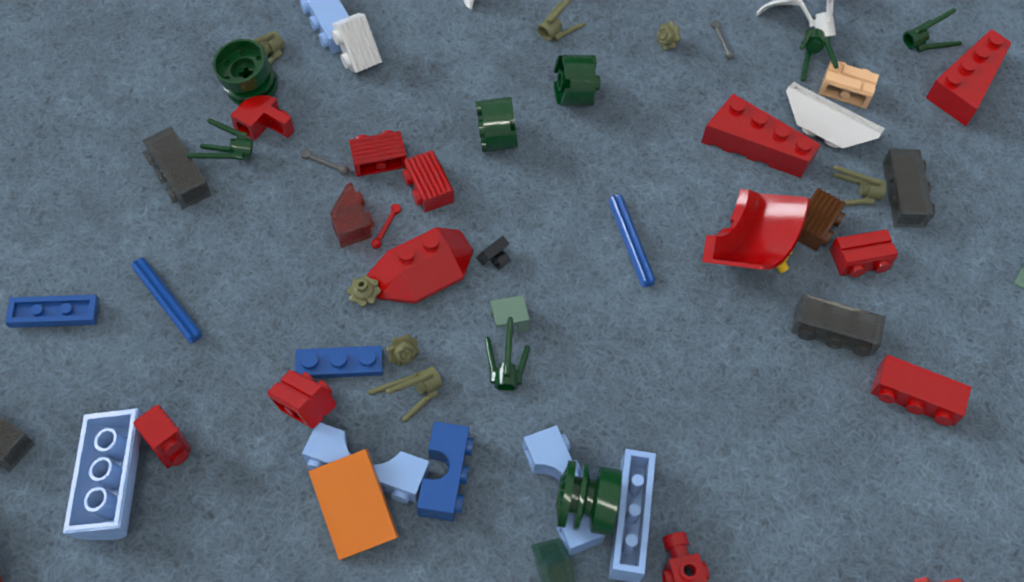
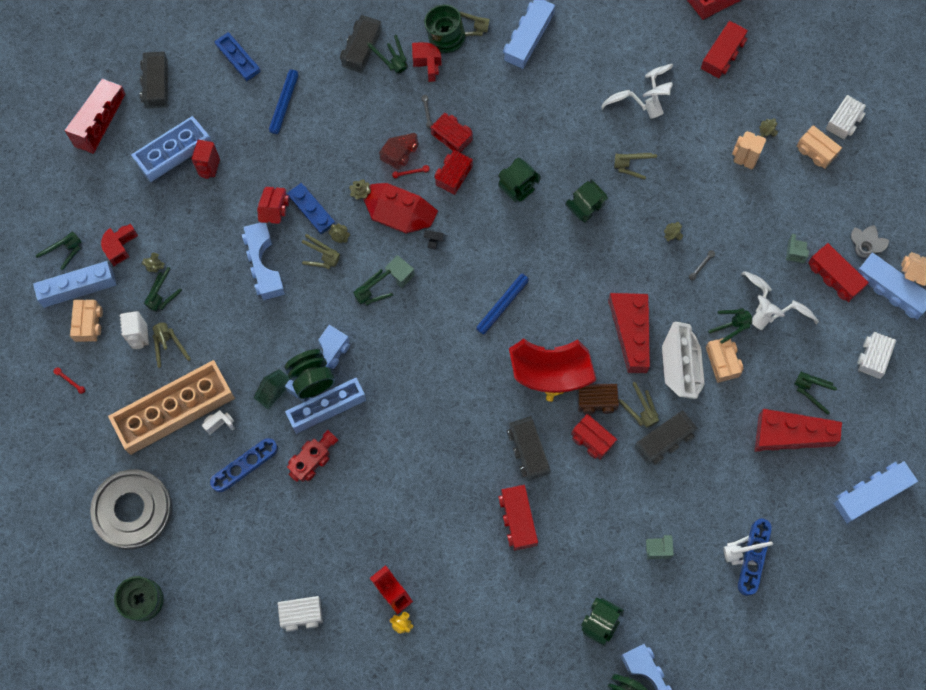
camera: 60 degrees right, 10 degrees up
orange tile [308,449,399,560] -> none
white brick [331,13,382,73] -> none
blue arch [417,421,474,522] -> none

